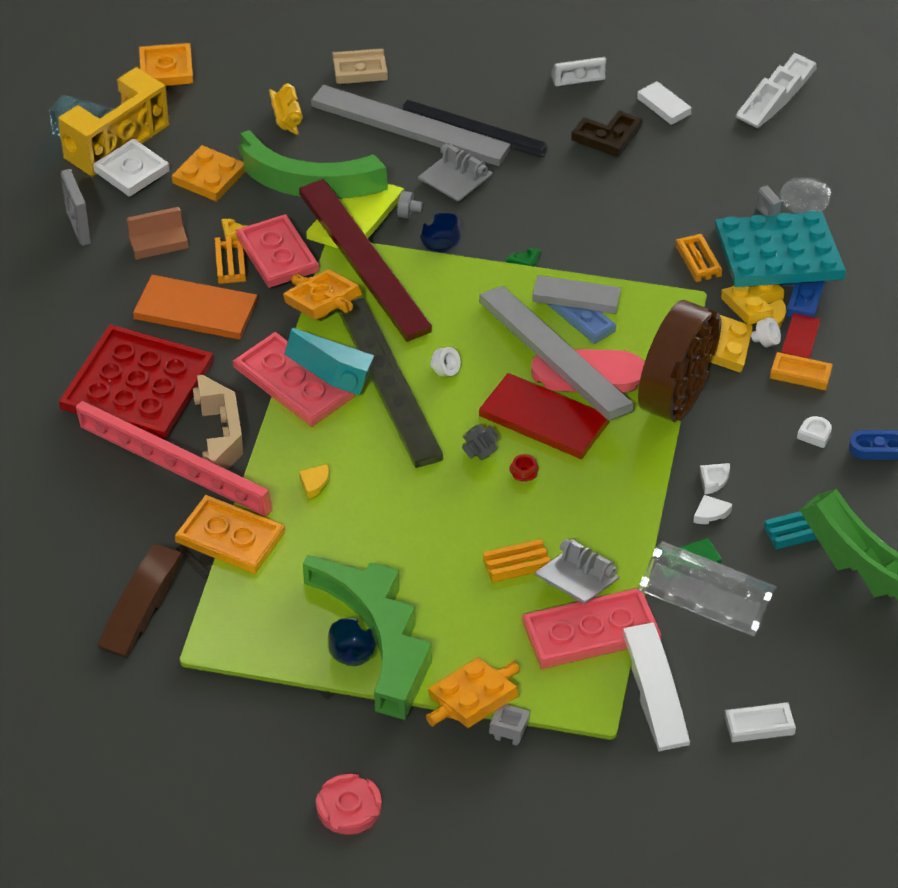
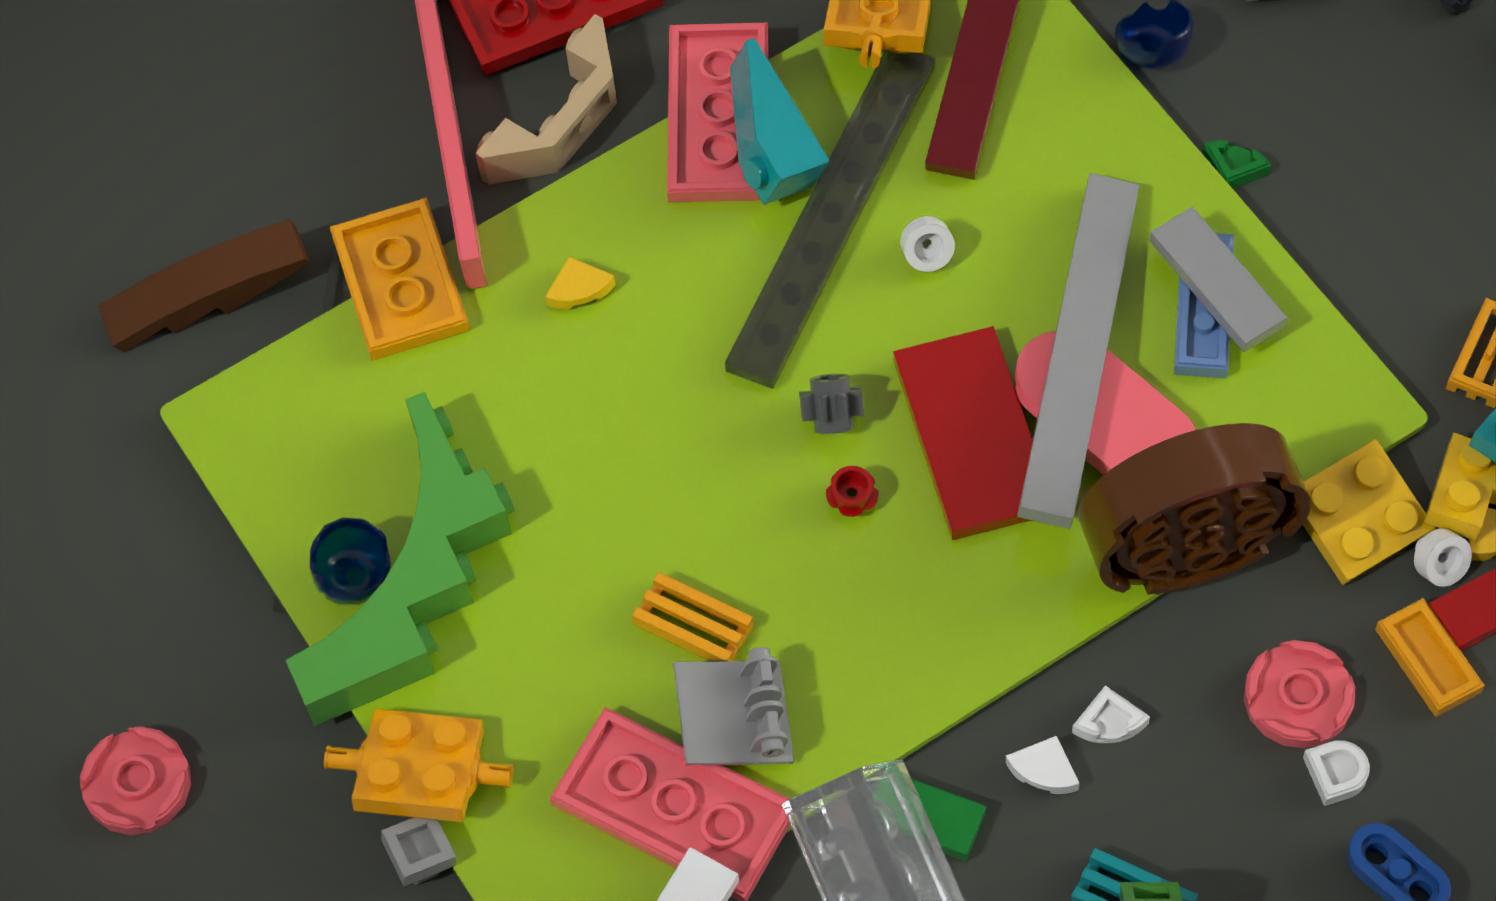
camera: 50 degrees right, 15 degrees up
none -> coral tile [1244,640,1355,749]

